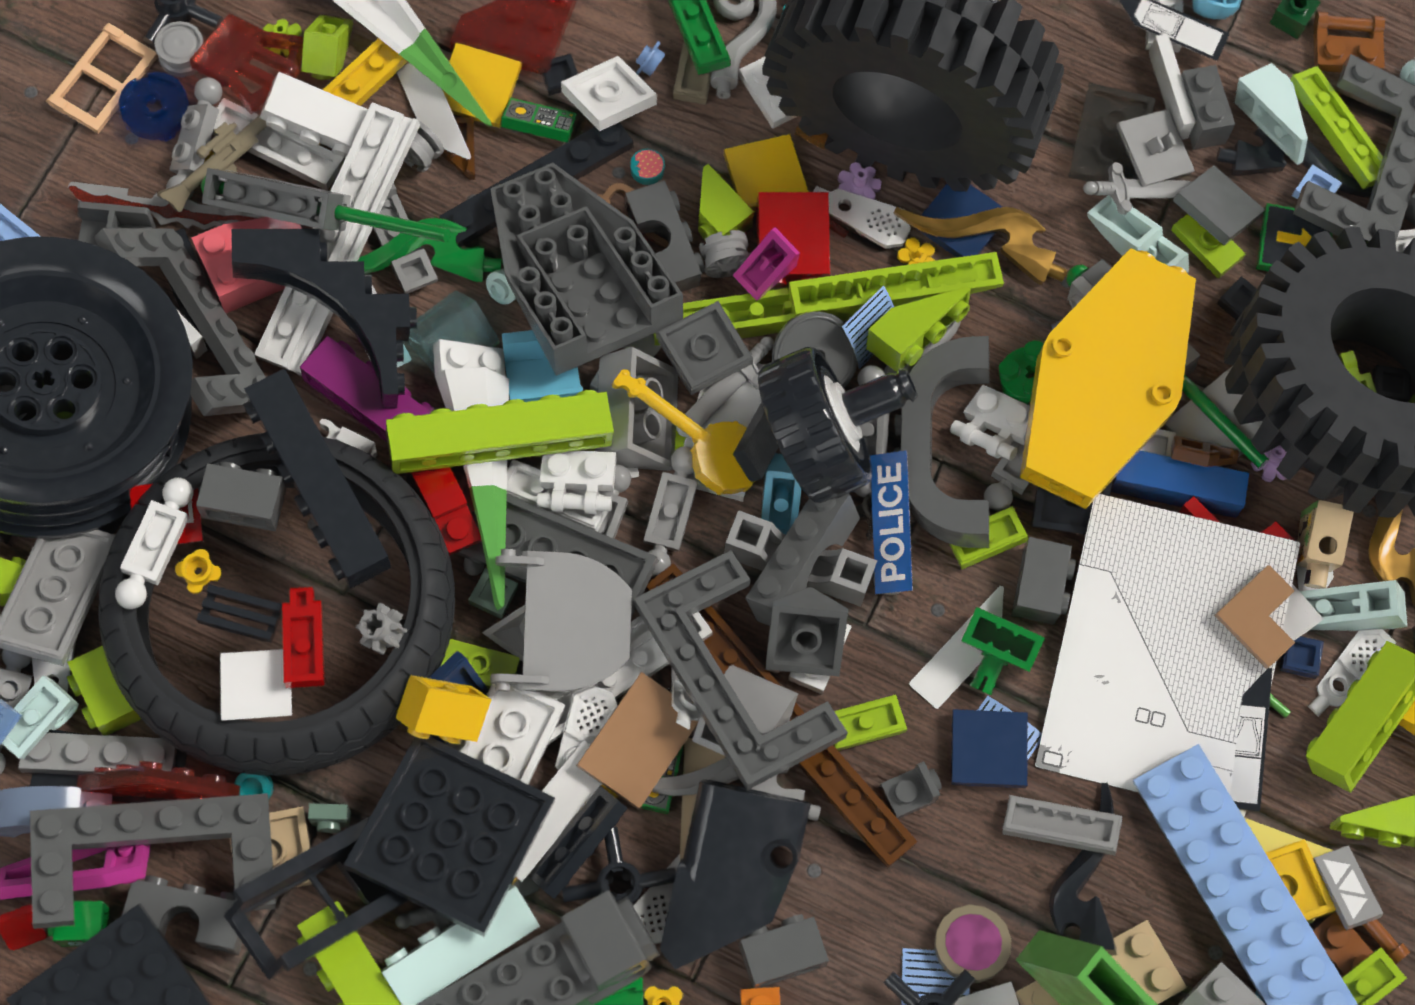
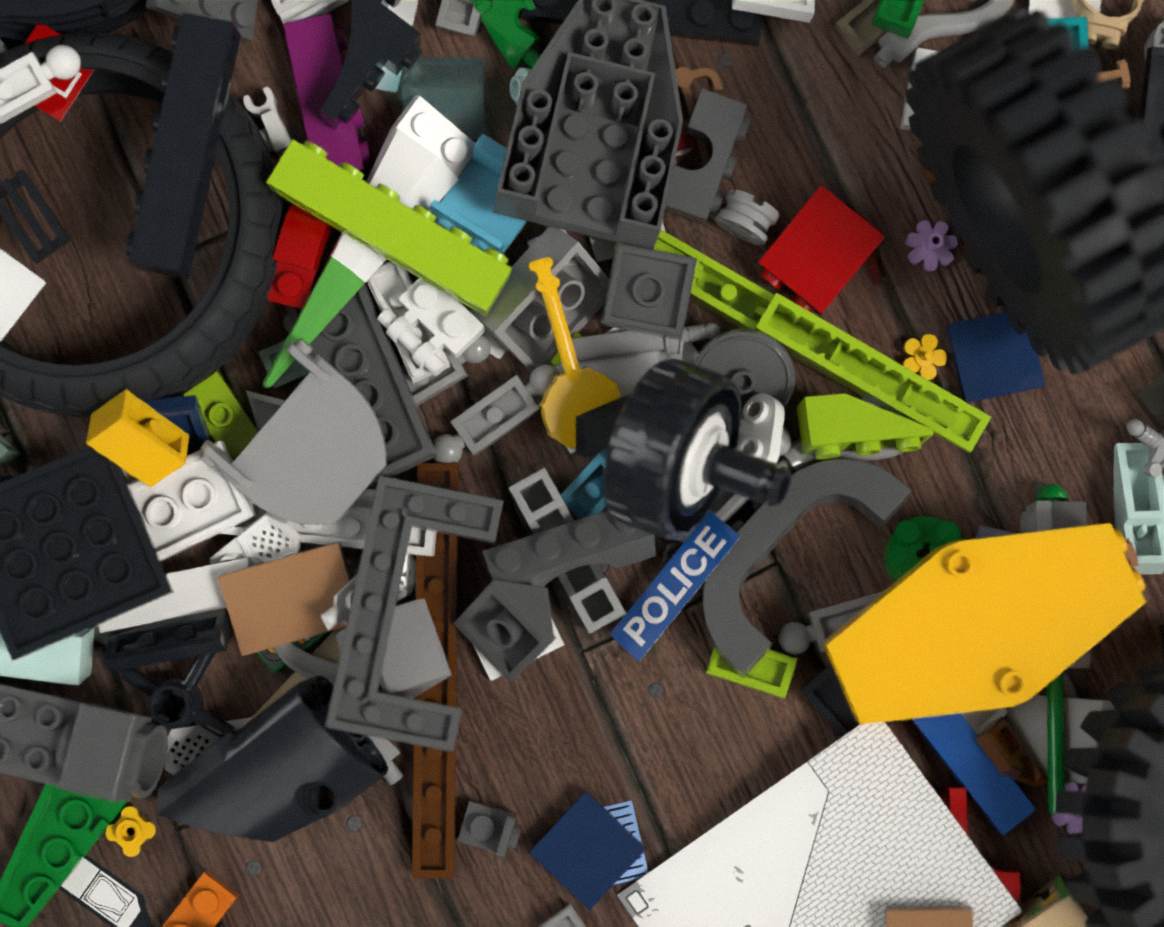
camera: 50 degrees right, 15 degrees up
yellow plate [175,549,221,594] -> none
dark grey brick [196,462,286,532] -> none
red hinge [282,586,325,688] -> none
light grey gear [356,603,407,654] -> none
tile [630,149,665,185] -> none
lime slope [698,164,754,240] -> none
yellow tile [723,134,808,212] -> none
dark pink slope [733,227,800,301] -> none
dark grey brick [739,914,829,988] -> none
white piece [813,186,910,249] -> none
lime plate [833,695,907,751] -> none
light blue sticker [842,285,894,369] -> none
pearl gold piece [893,207,1068,285] -> none
white sticker [909,586,1004,709] -> none
white plate [950,385,1030,461] -> none
green brick [961,607,1045,695] -> none
dark grey brick [1011,537,1076,625] -> none
none -> white plate [736,393,785,464]

